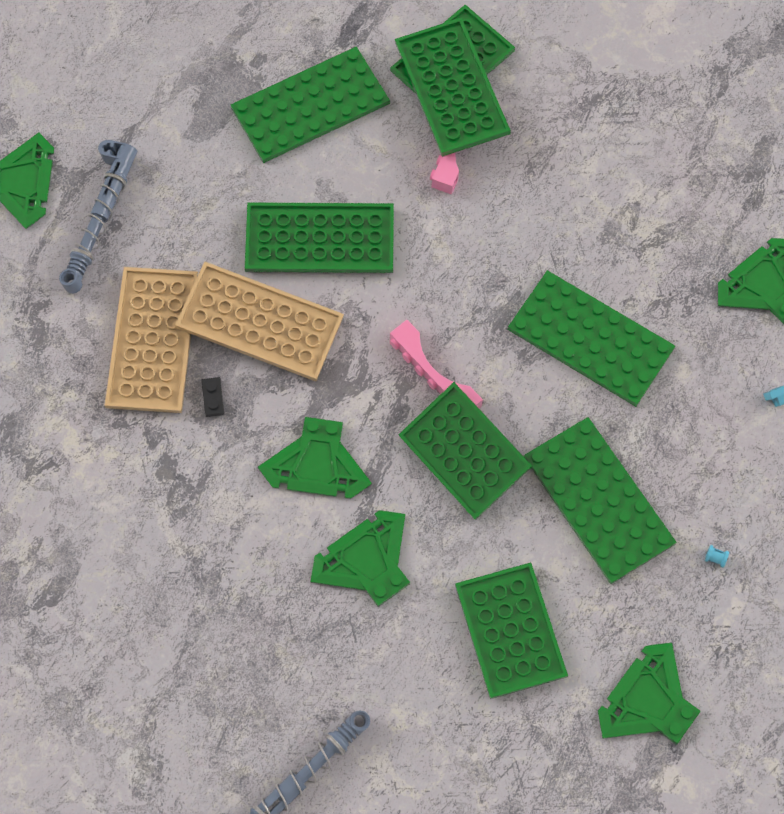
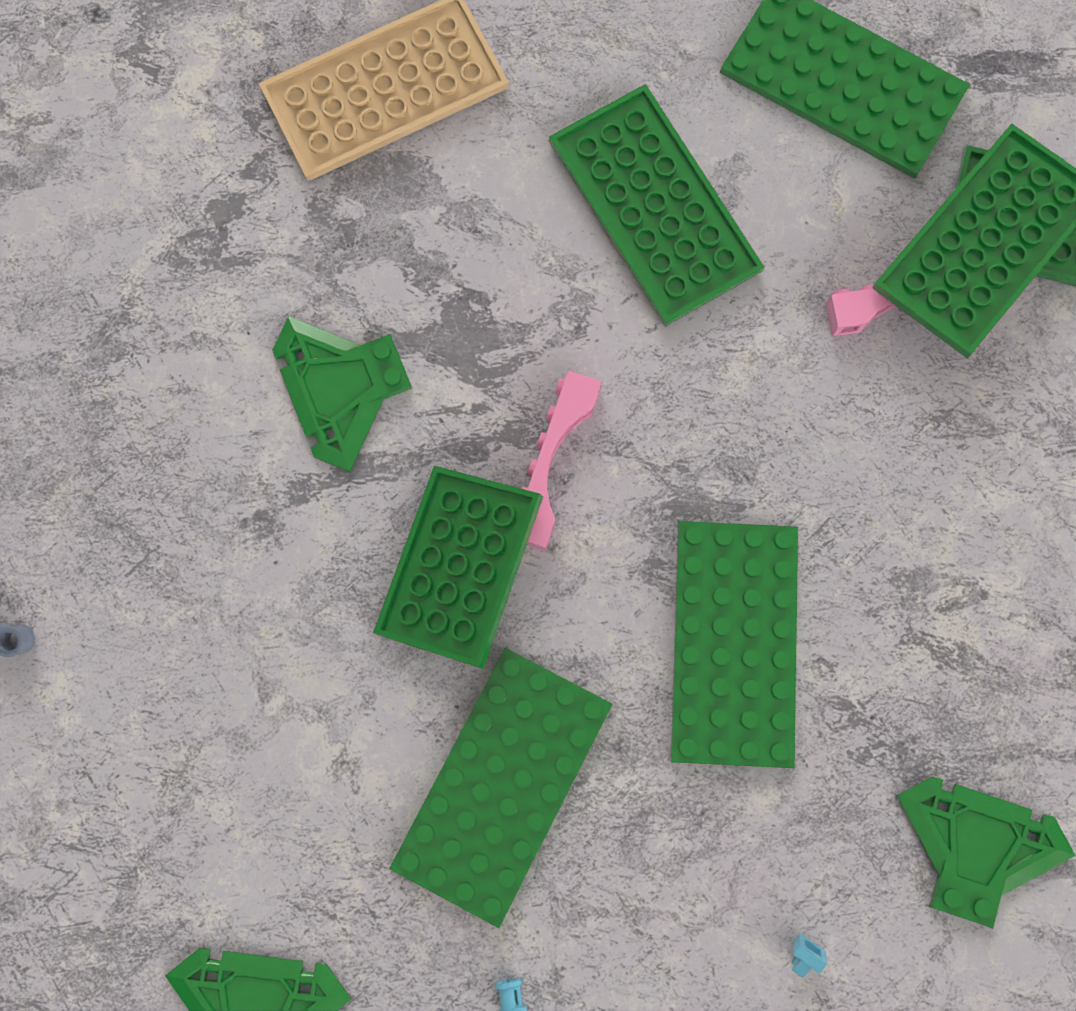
camera: 60 degrees right, 10 degrees up
tan plate [175,261,344,381] -> none
black plate [201,377,225,417] -> none
green plate [310,510,410,607] -> none
green plate [455,562,568,699] -> none

